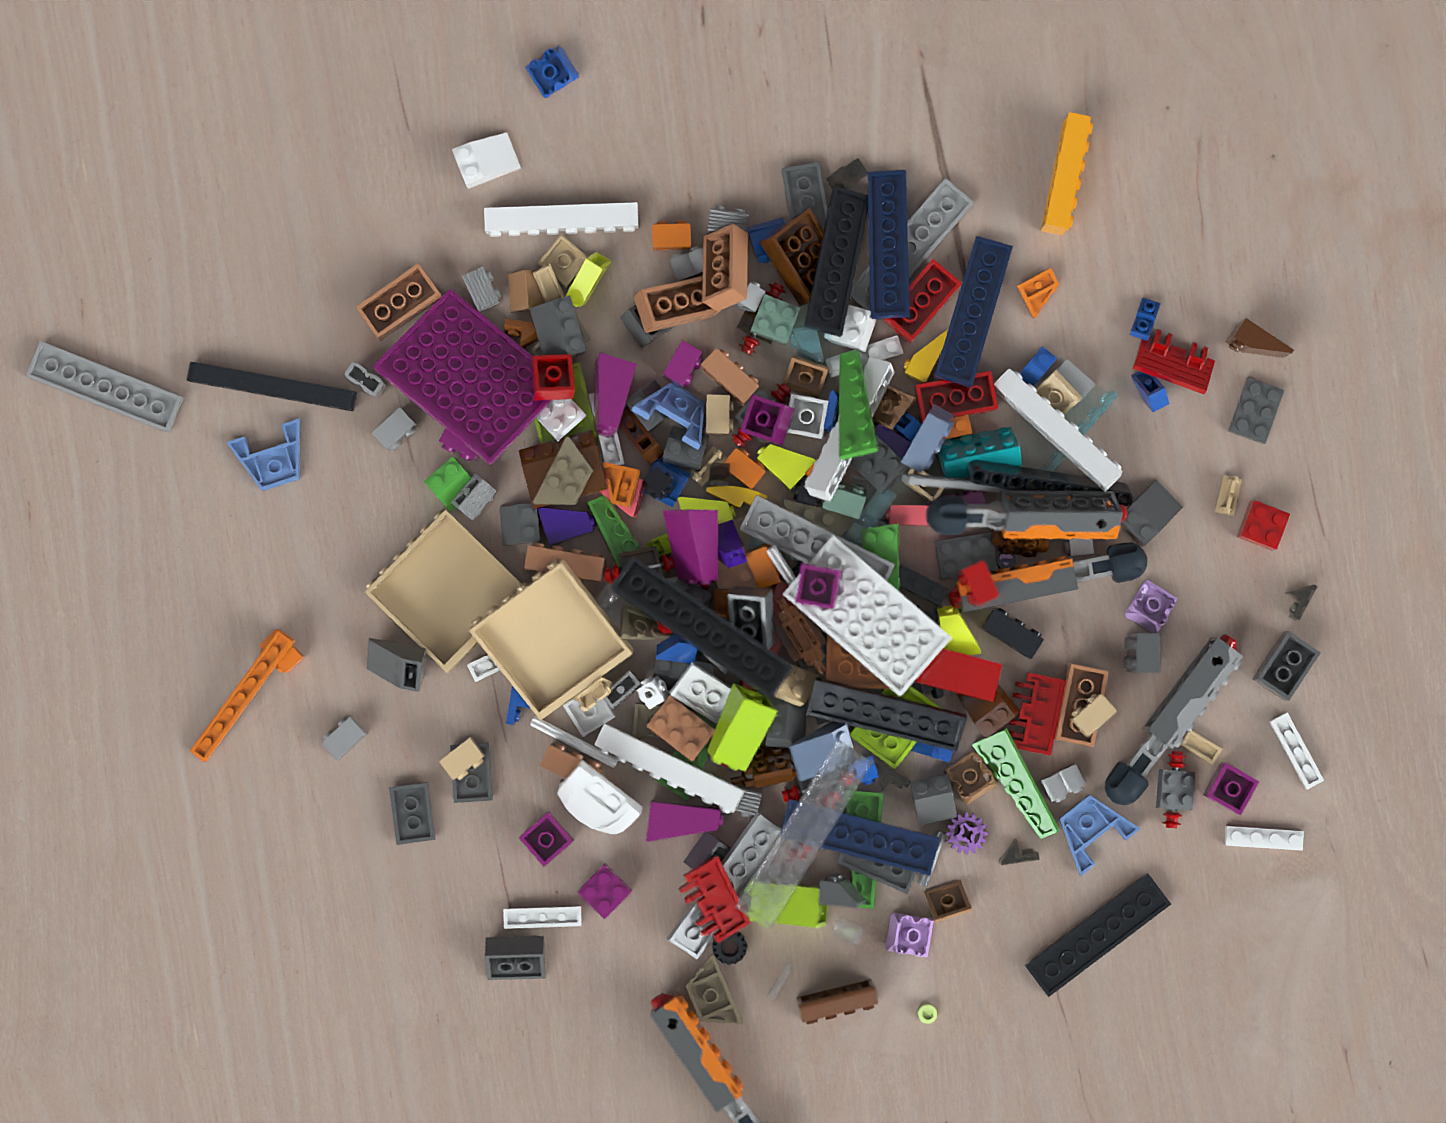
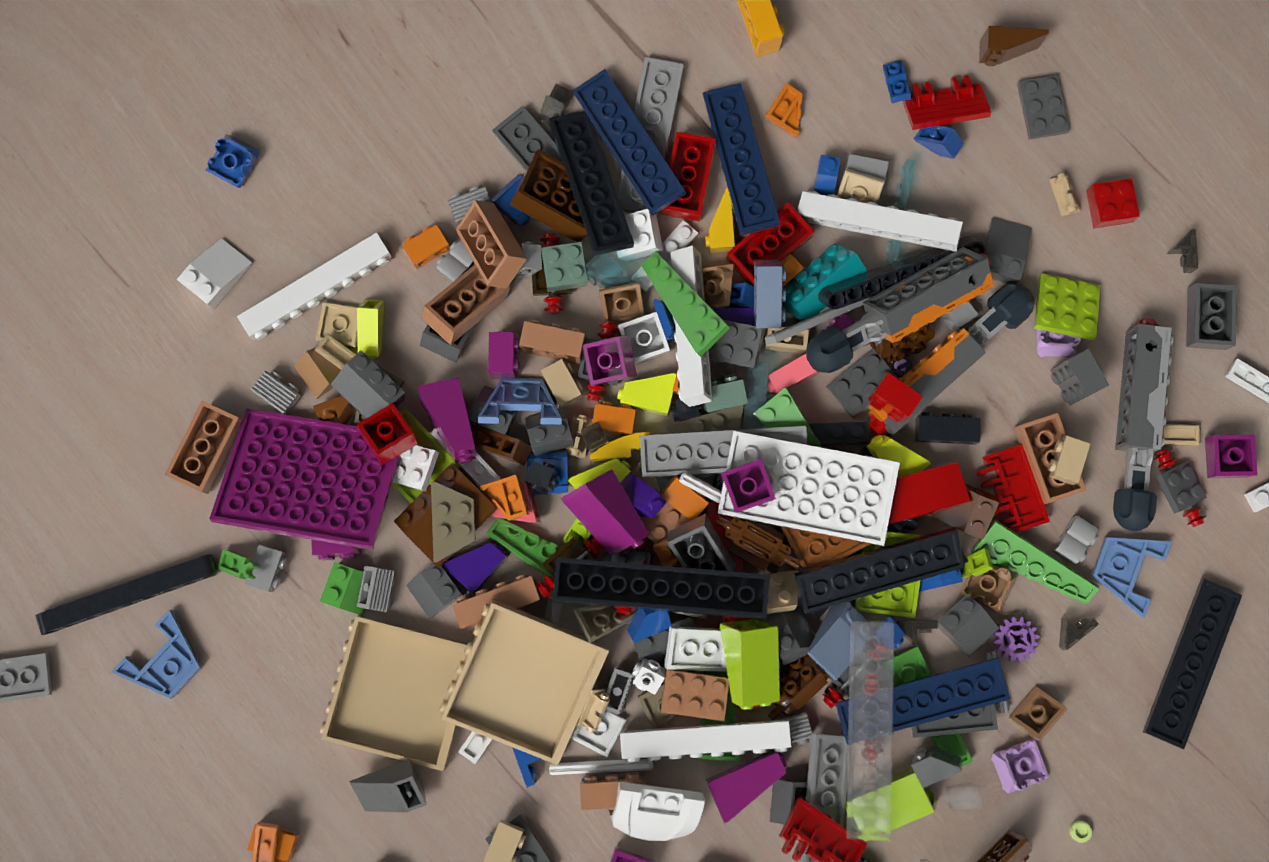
camera: 25 degrees left, 5 degrees down
light grey brick [344,362,387,398] -> none
none -> bright green plate [217,549,260,580]
none -> lime plate [960,548,994,578]
none -> lime plate [1034,273,1101,341]

